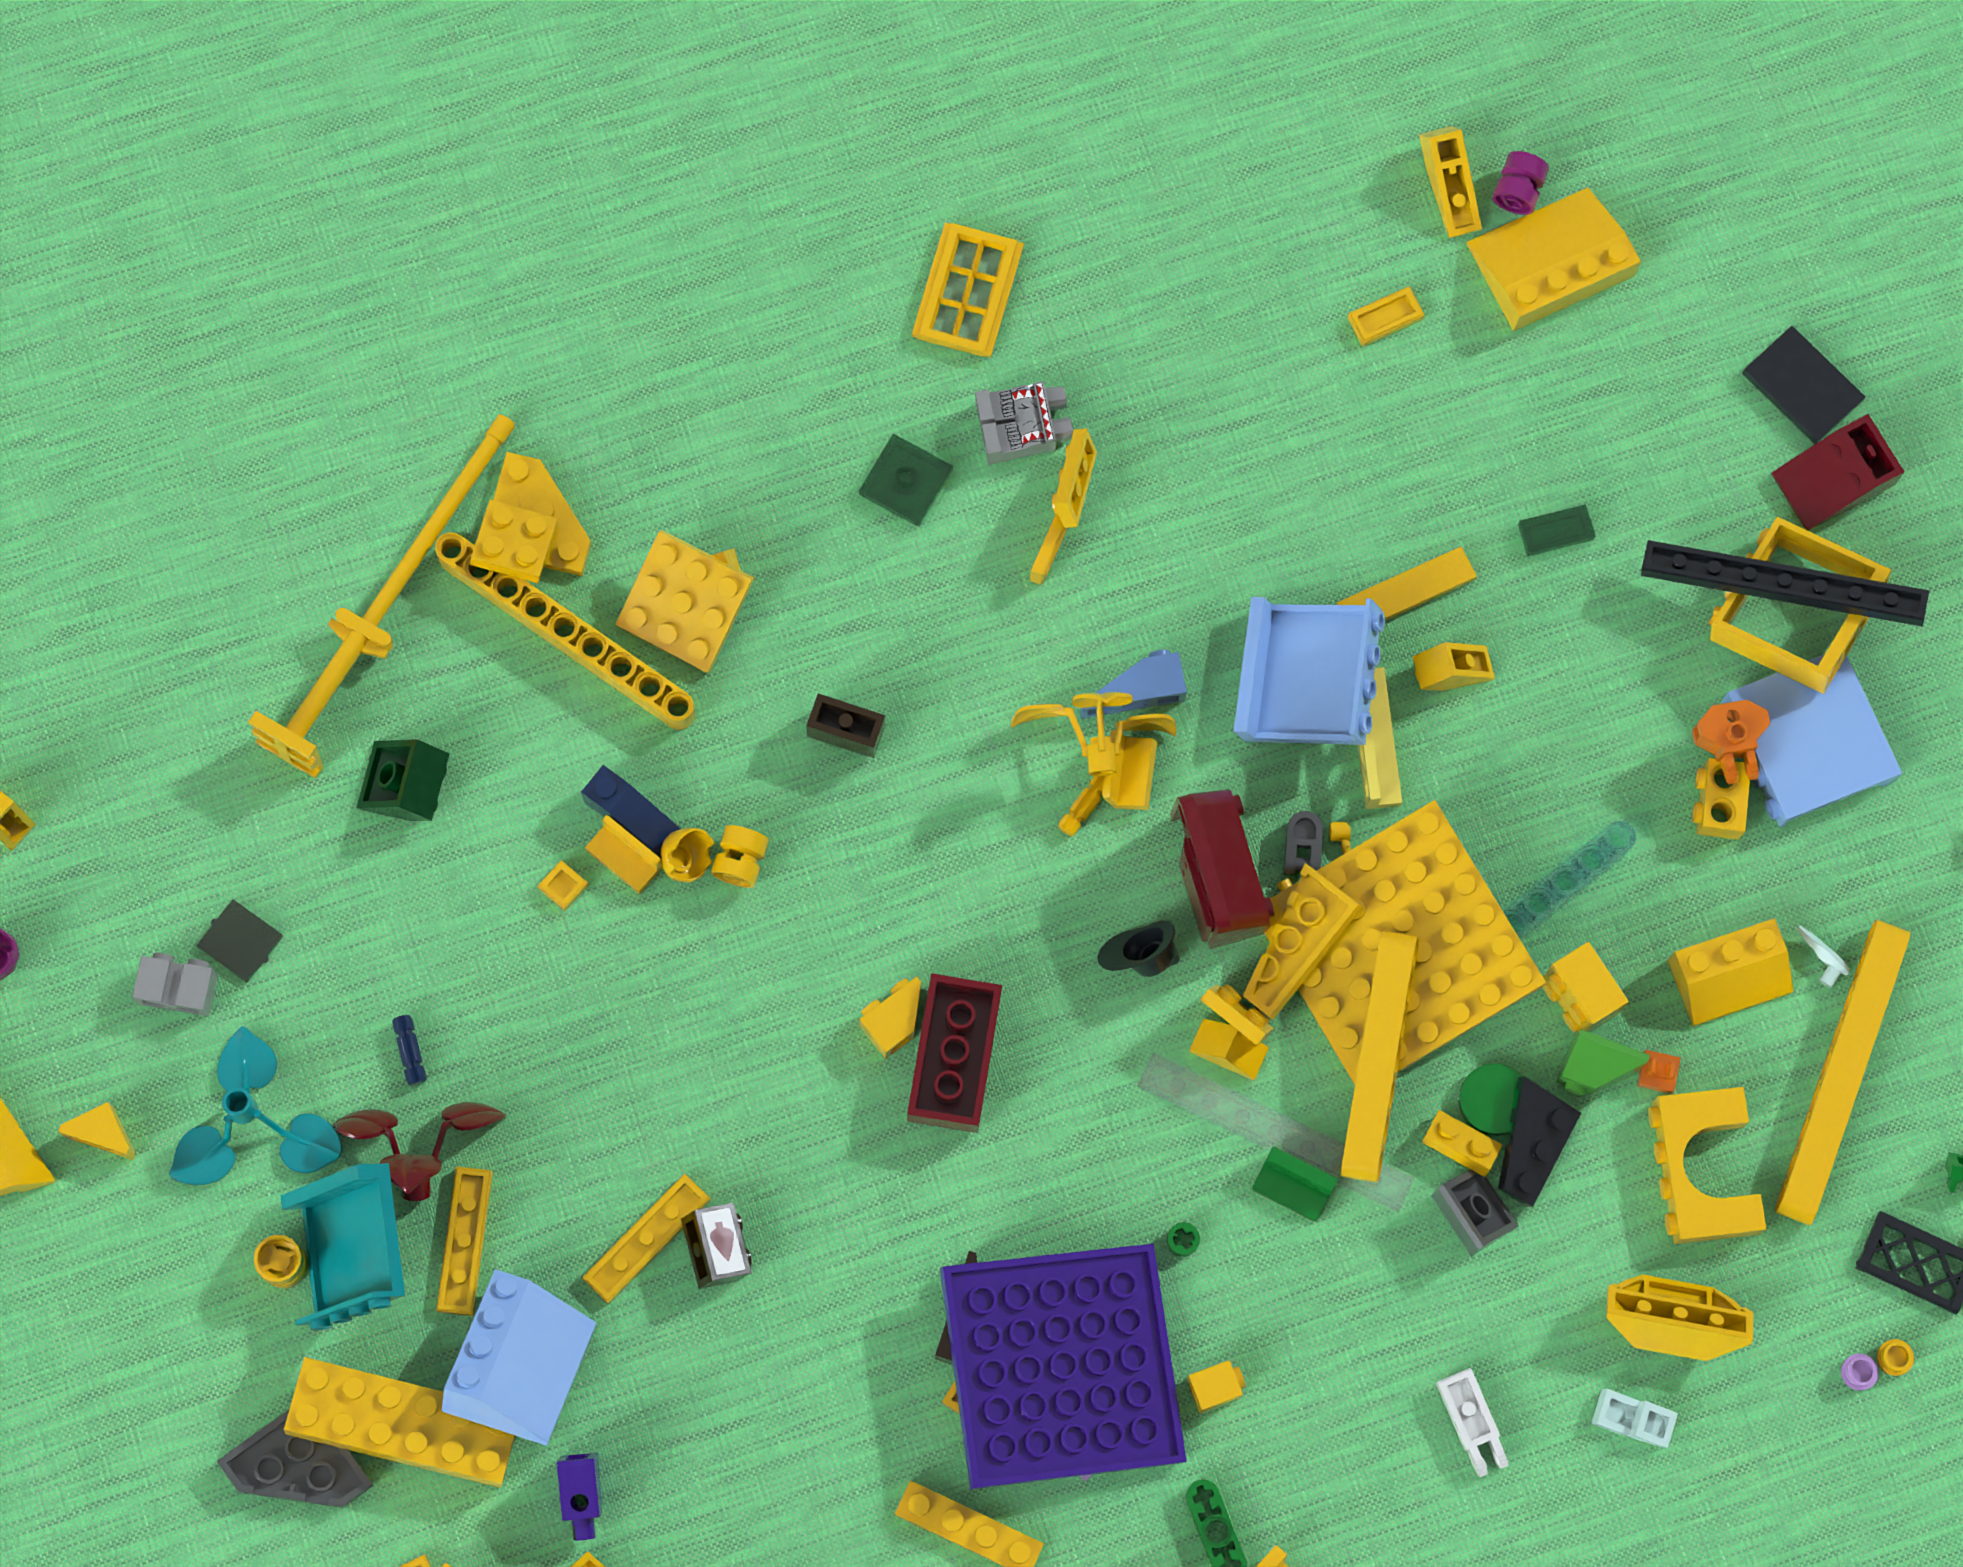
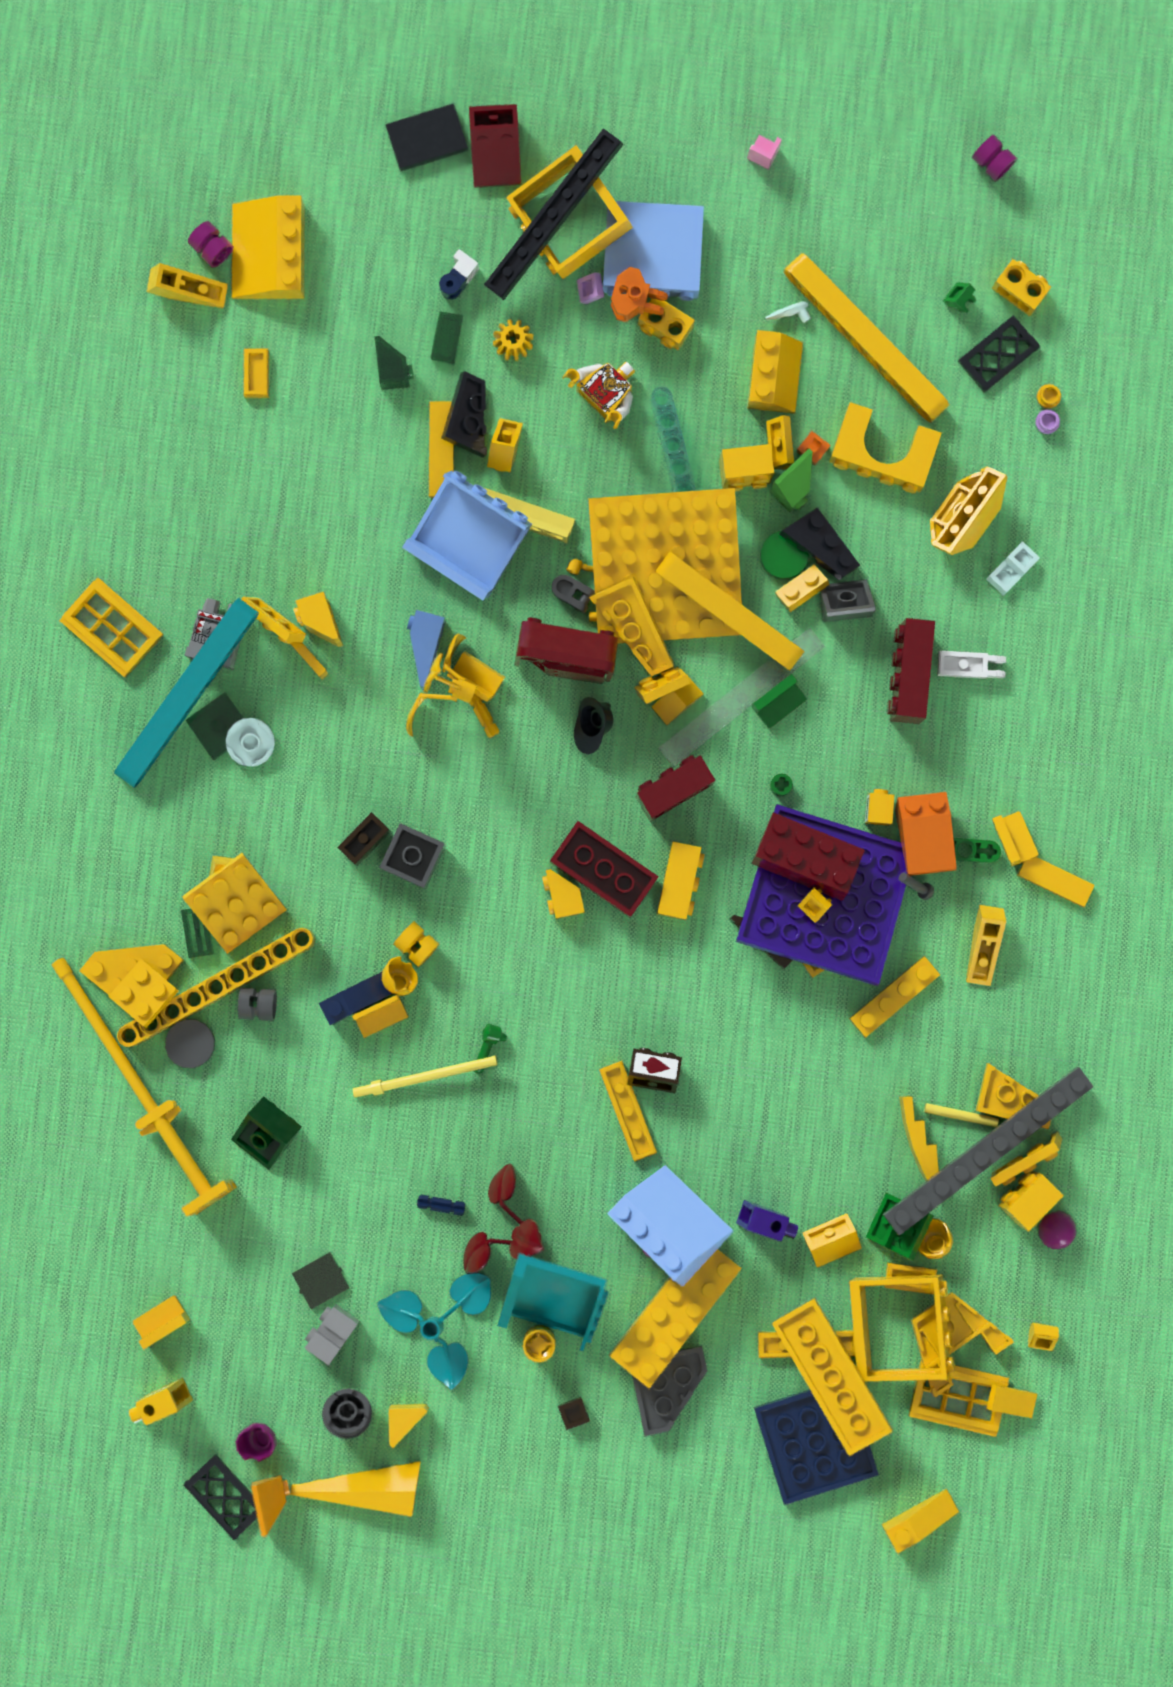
camera: 65 degrees left, 10 degrees up
yellow tile [436,1167,493,1316] -> none
yellow tile [537,860,589,911] -> none
none -> teal beam [114,598,259,788]
none -> yellow panel [133,1295,190,1350]
none -> dark grey tile [165,1019,215,1068]
none -> clear green tile [181,909,214,959]
none -> light aqua tile [226,718,275,766]
none -> dark grey wheel [238,988,277,1021]
none -> yellow slope [294,591,343,647]
none -> dark grey cone [322,1389,372,1439]
none -> light yellow bar [353,1056,498,1098]
none -> clear green slope [375,336,414,390]
none -> dark grey brick [379,823,446,889]
none -> leg [439,249,479,299]
none -> black wing [441,371,487,458]
none -> green piece [474,1023,507,1074]
none -> yellow gear [493,319,533,361]
none -> dark brown plate [558,1397,590,1430]
none -> torso [562,362,635,429]
none -> lavender plate [577,272,604,304]
none -> dark red brick [636,755,716,822]
none -> yellow brick [657,841,705,920]
none -> dark red brick [751,812,865,901]
none -> yellow panel [766,415,794,470]
none -> yellow tile [798,888,832,923]
none -> dark red brick [887,618,935,724]
none -> orange slope [895,792,957,876]
none -> dark grey piece [899,873,934,900]

